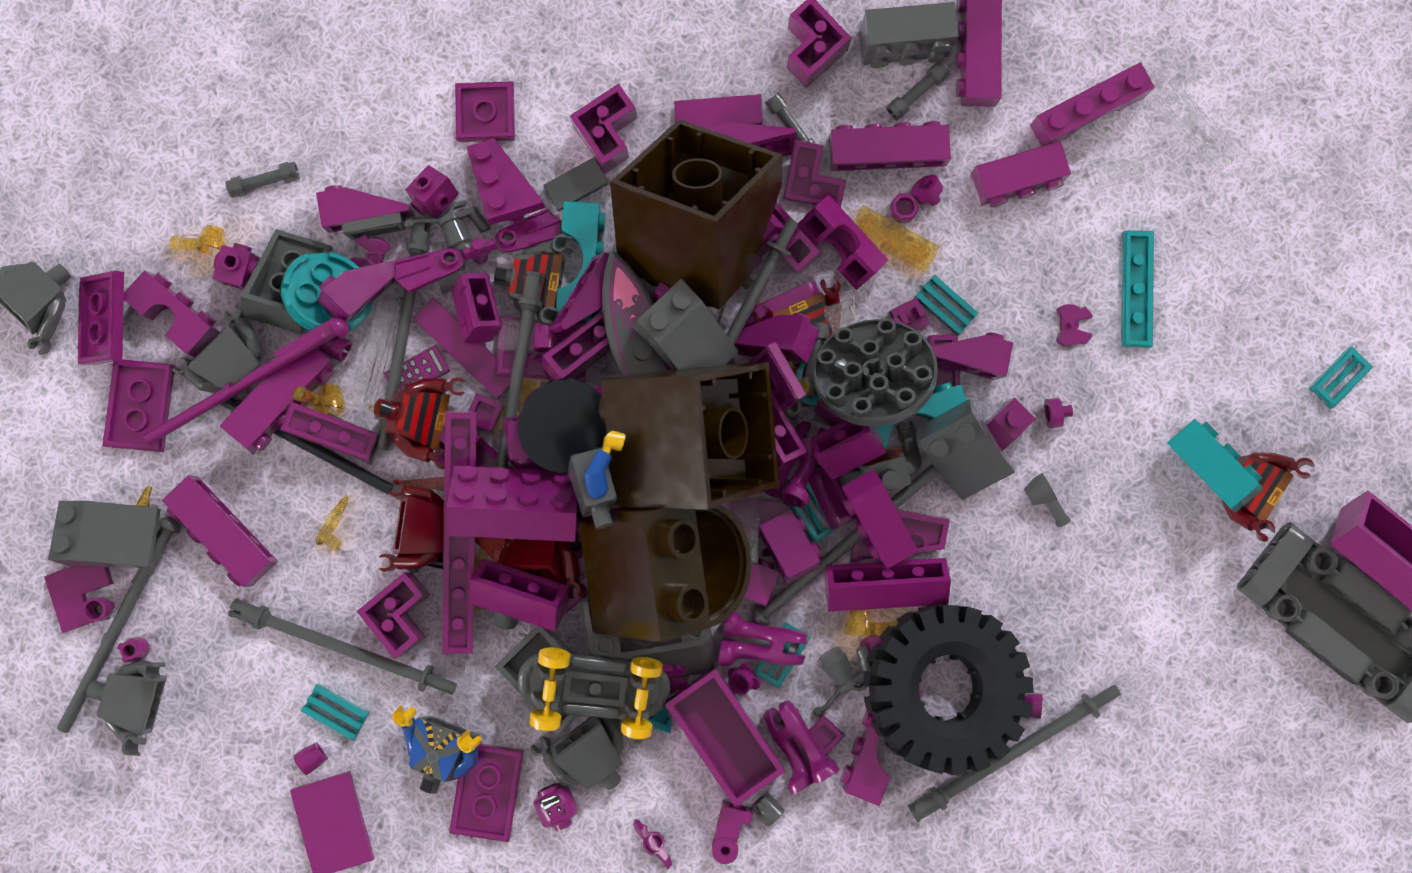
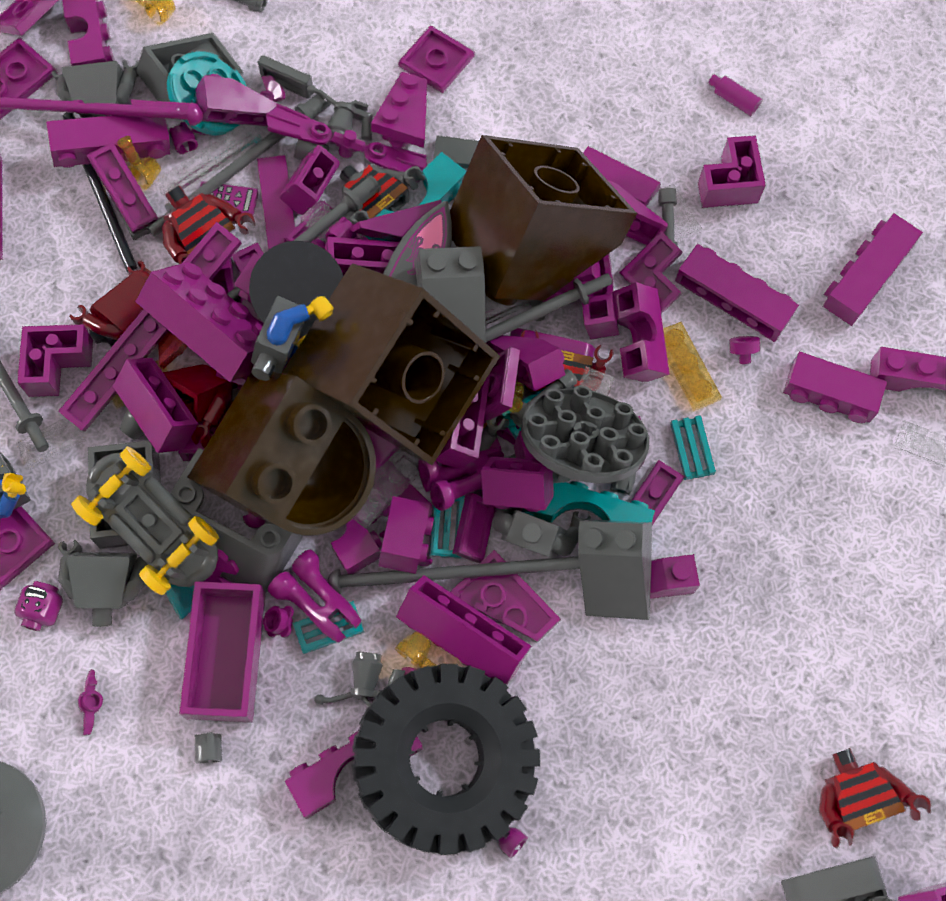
camera: 35 degrees right, 15 degrees down
magenta brick [212,243,260,290] -> none
magenta slope [316,185,415,233] -> none
clear yellow bar [316,495,349,552] -> none
magenta brick [405,165,459,218] -> none
magenta brick [570,84,637,174] -> none
magenta leg [712,800,753,864] -> none
magenta piece [764,700,839,795] -> none
magenta tile [808,714,845,756] -> none
magenta brick [841,469,919,569] -> none
dark grey brick [859,2,959,68] -> none
dark grey bar [886,62,949,121] -> none
magenta tile [889,297,930,331] -> none
magenta tile [890,193,919,223] -> none
dark grey bar [907,685,1121,823] -> none
magenta slope [931,332,1014,380] -> none
dark grey bar [1024,473,1071,527] -> none
magenta tile [1044,398,1073,428] -> none
magenta piece [1056,304,1093,346] -> none
teal tile [1121,230,1154,348] -> none
teal brick [1167,419,1264,513] -> none

